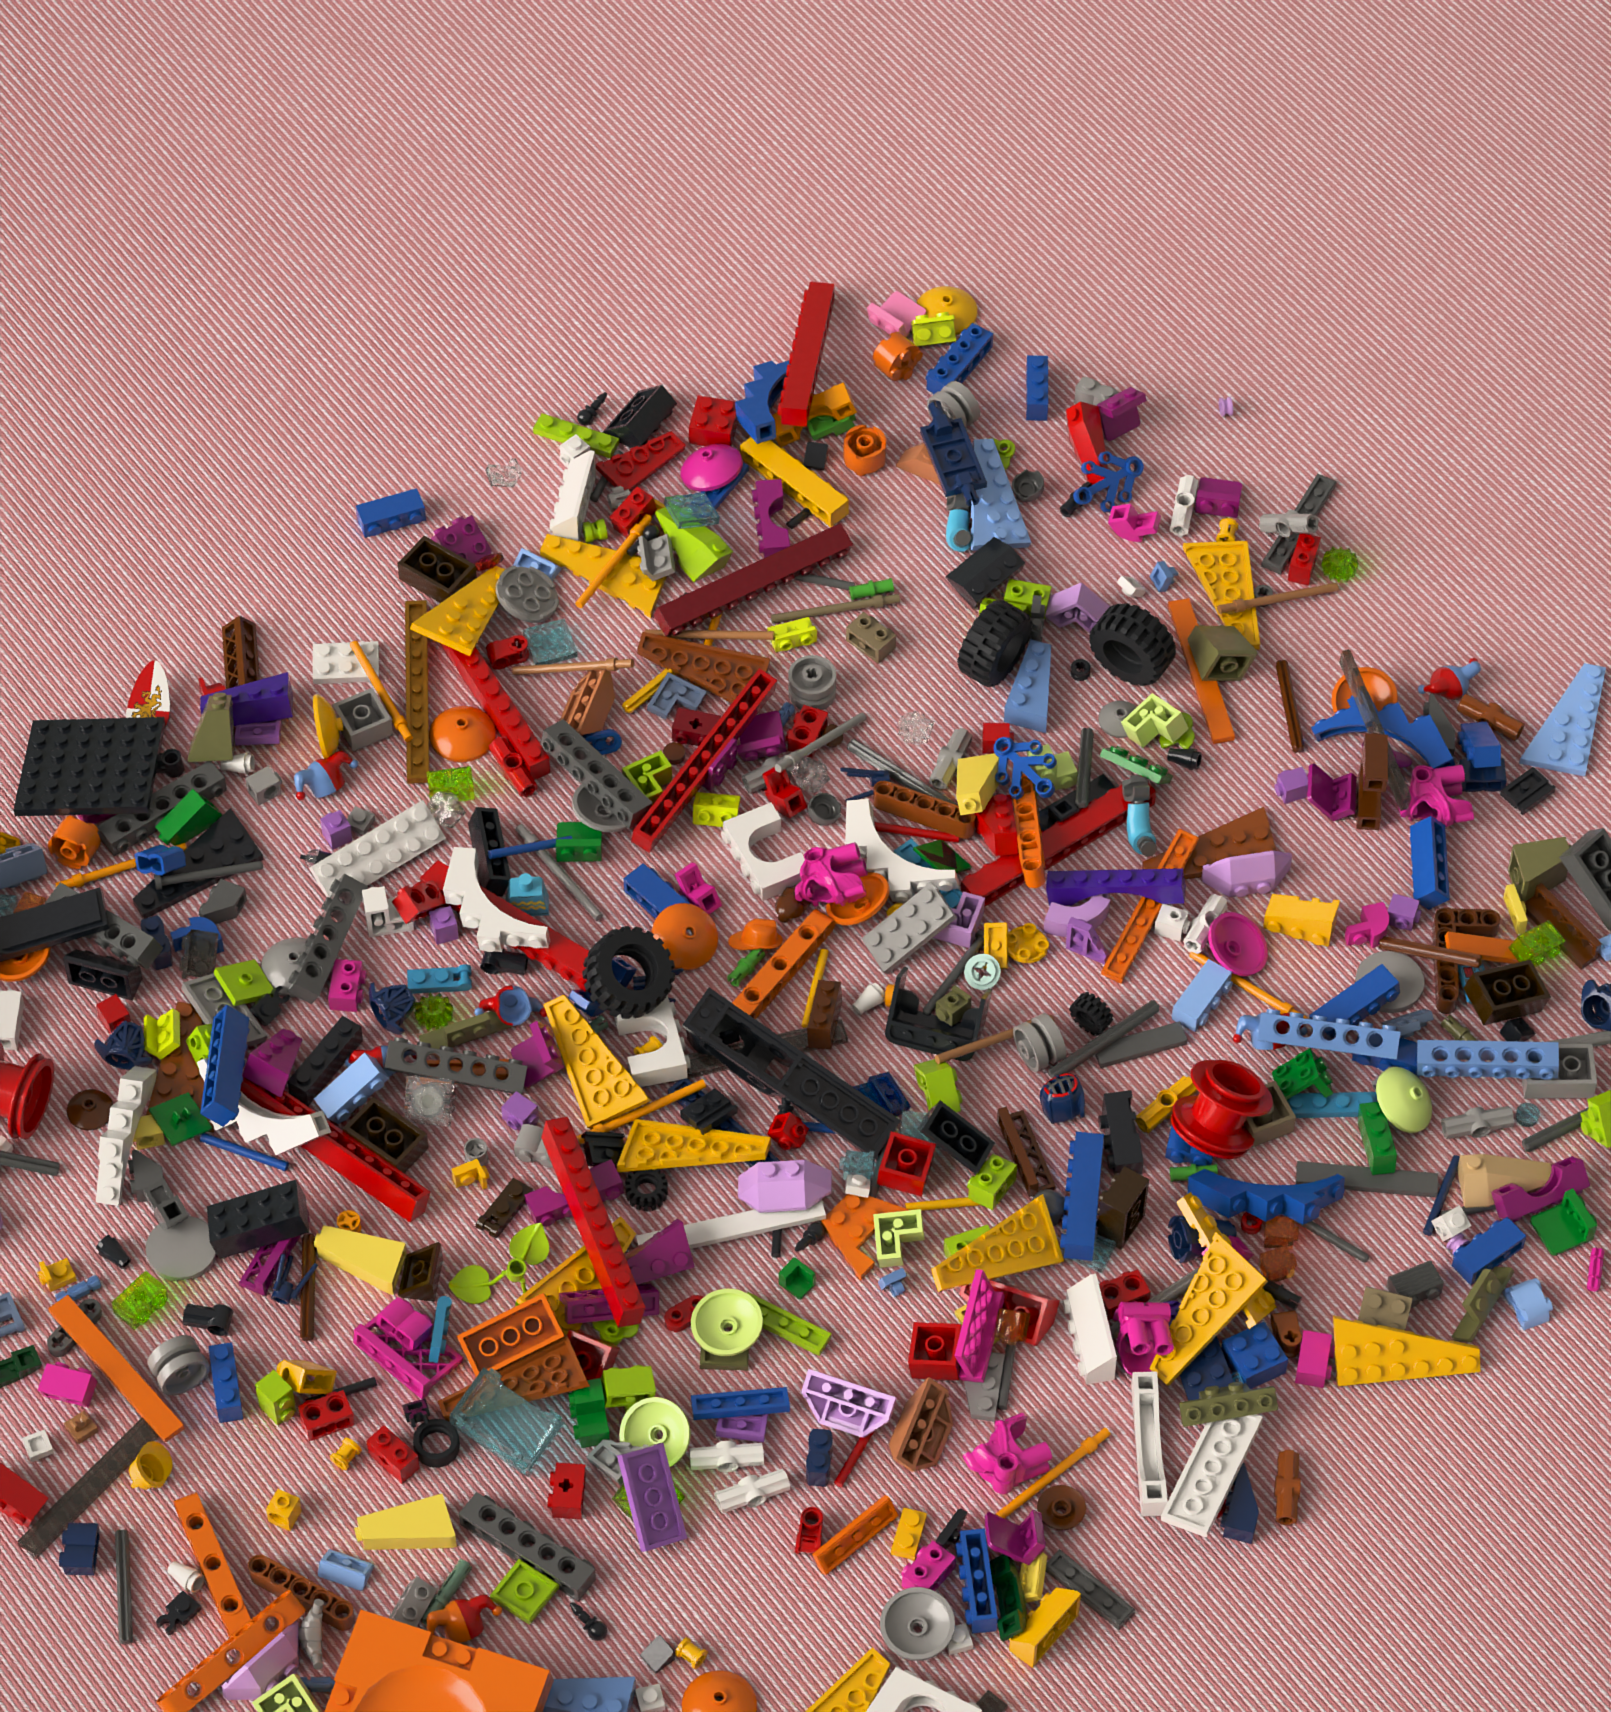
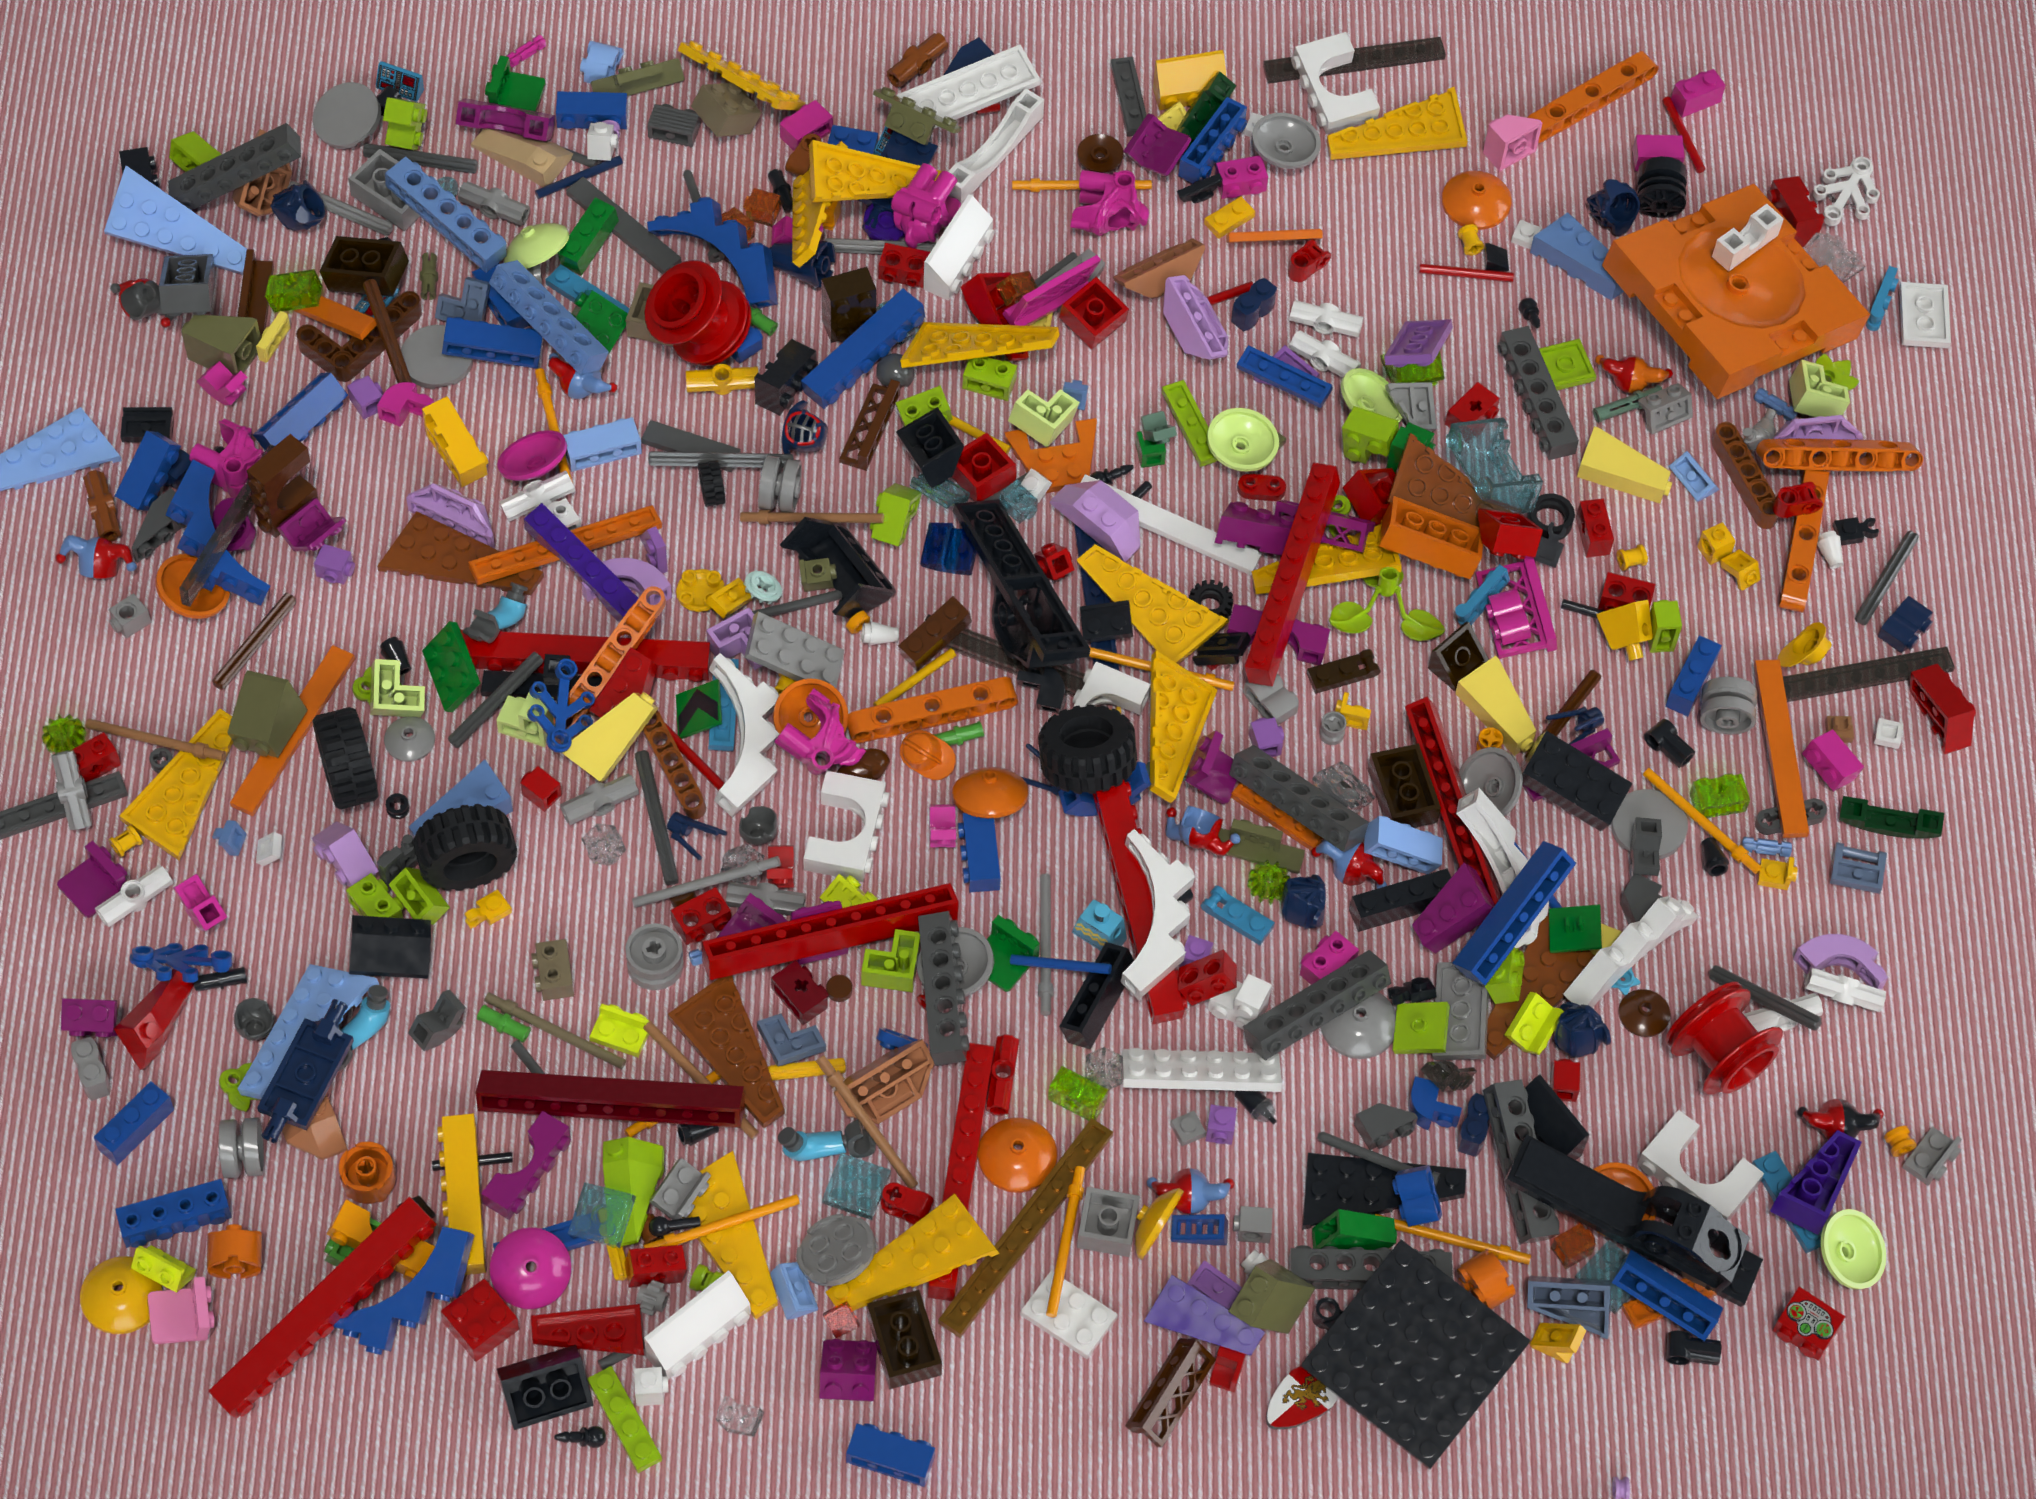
camera: 145 degrees left, 5 degrees up
none -> light grey brick [109,593,151,639]
none -> dark pink brick [196,361,248,406]
none -> dark grey brick [408,989,466,1051]
none -> yellow plate [464,889,512,929]
none -> piece [778,1119,876,1161]
none -> sand green bracket [1141,411,1177,444]
none -> blue slope [1171,1214,1228,1246]
none -> red bar [1419,264,1514,282]
none -> light grey dish [1459,747,1523,816]
none -> red slope [1478,508,1543,559]
none -> light orange bar [1643,768,1762,875]
none -> yellow bracket [1720,549,1760,591]
none -> red piece [1772,482,1823,518]

